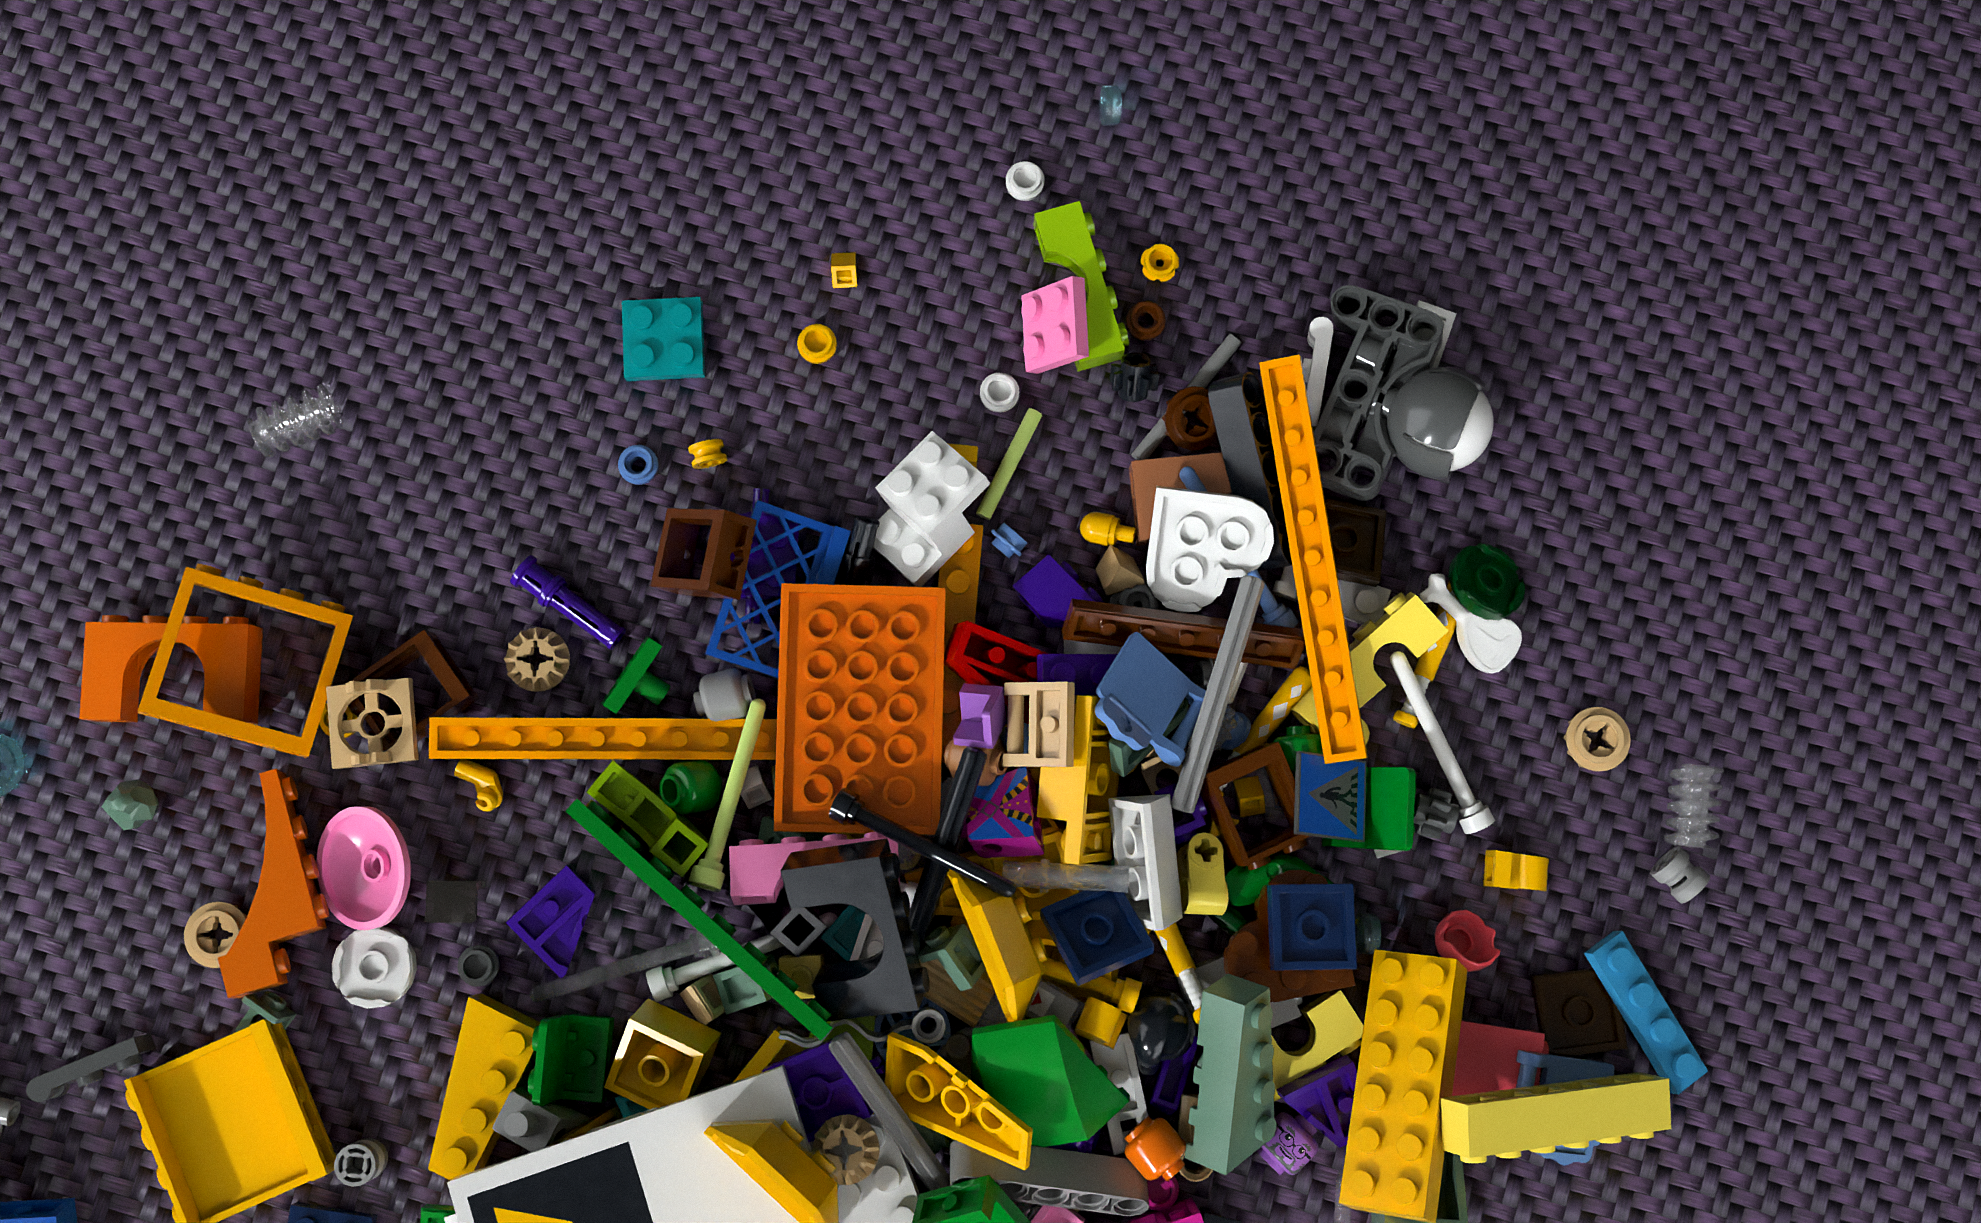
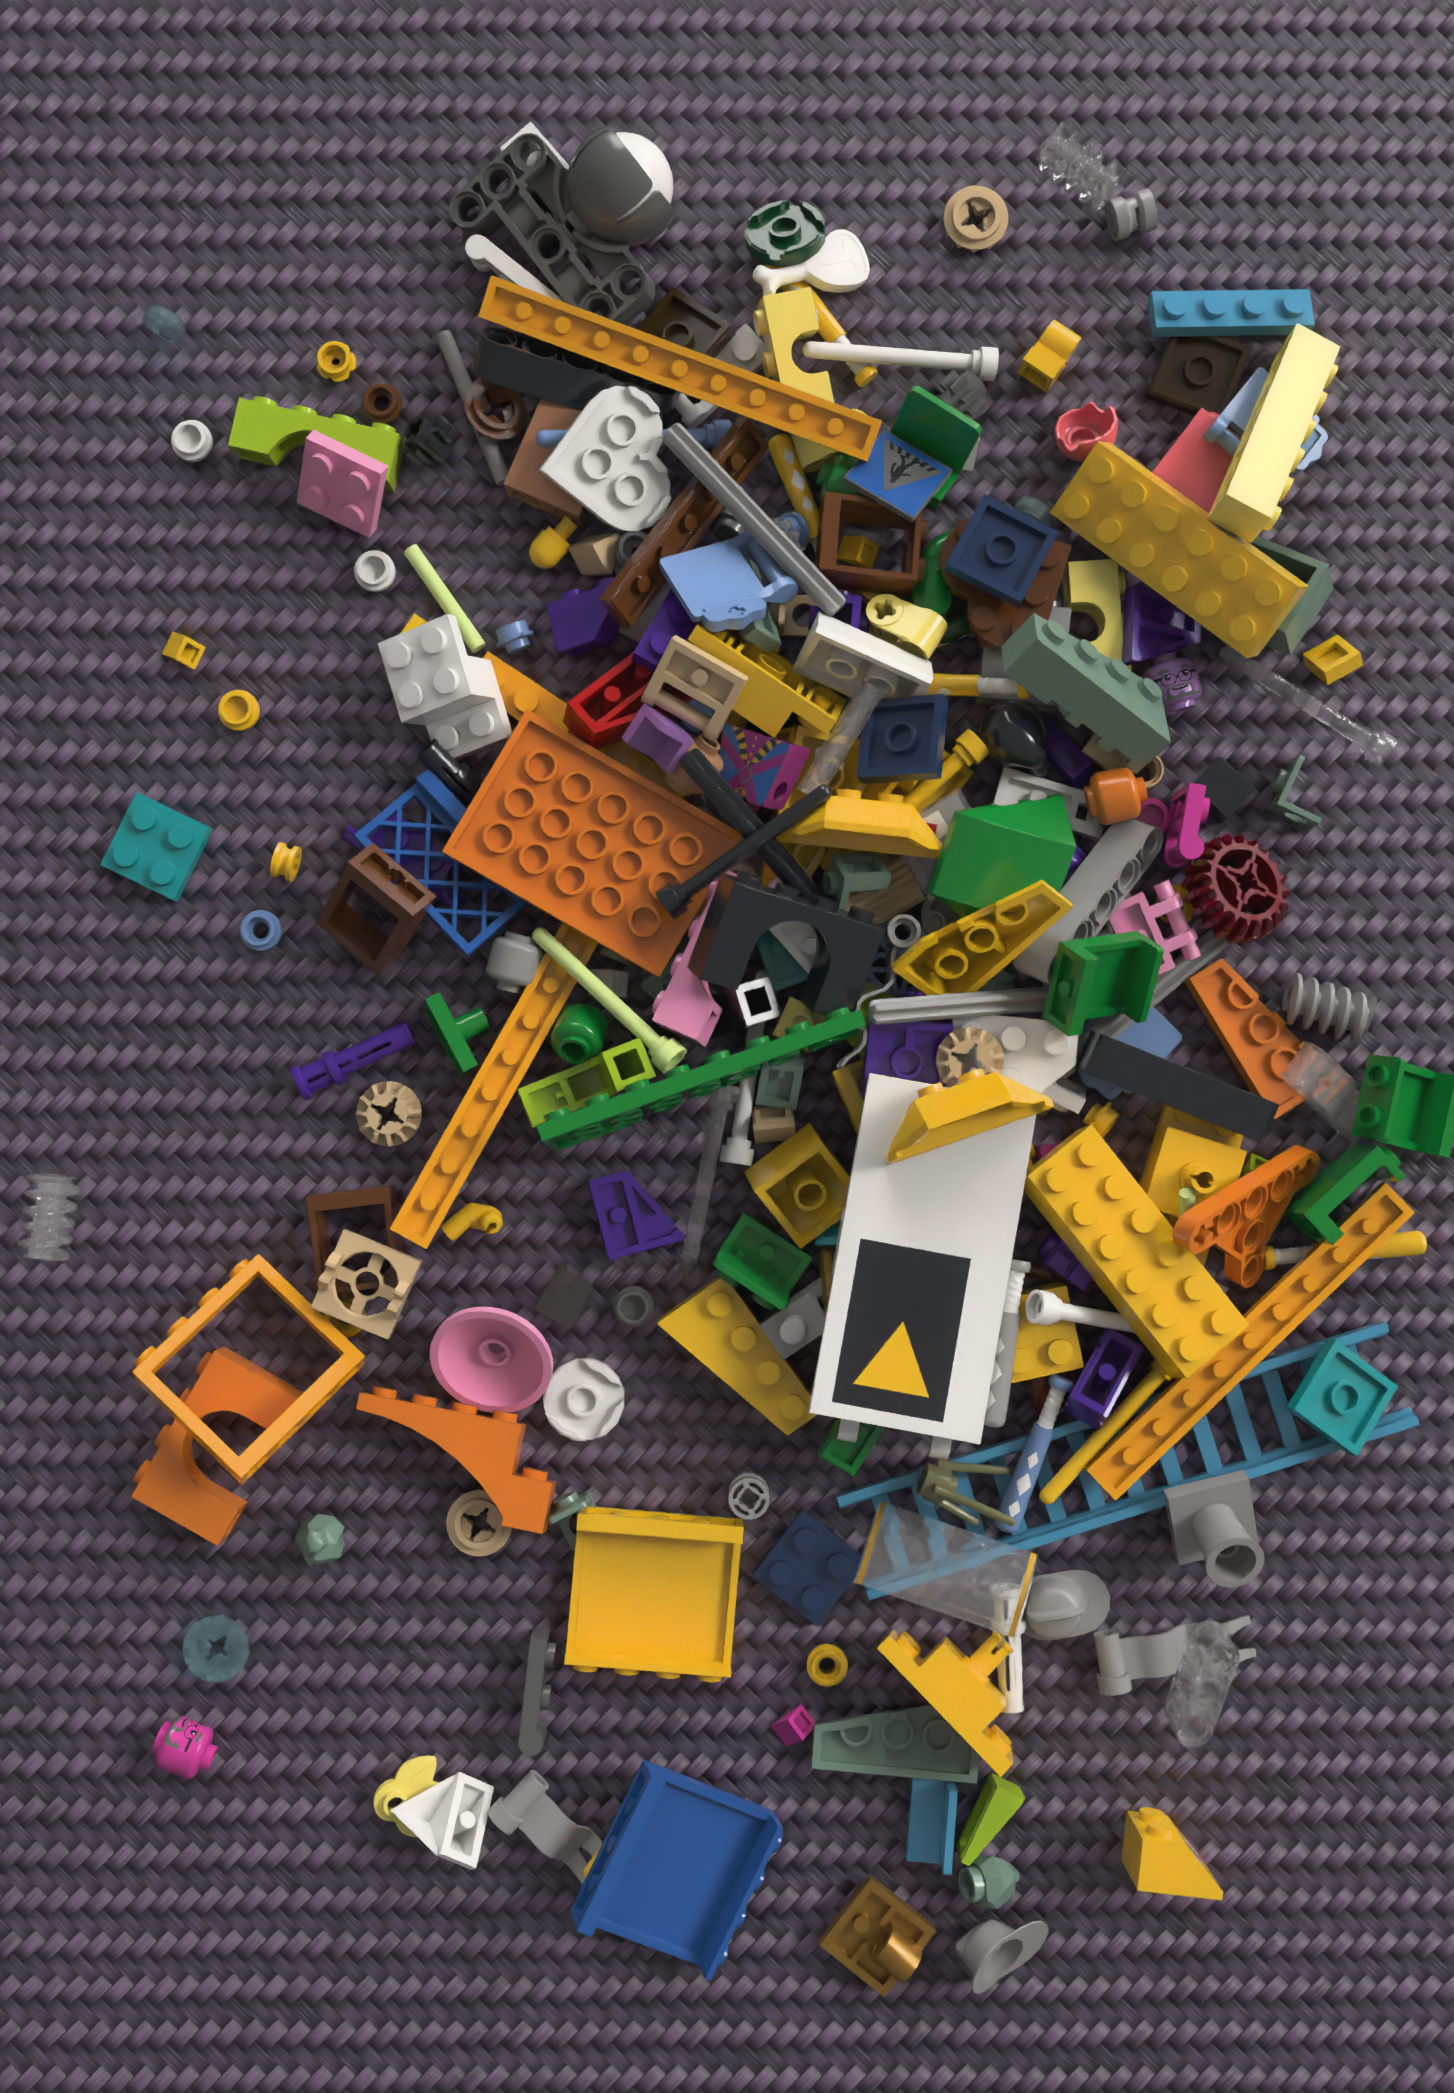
camera: 60 degrees left, 5 degrees up
yellow leg [1075,996,1128,1050] -> none

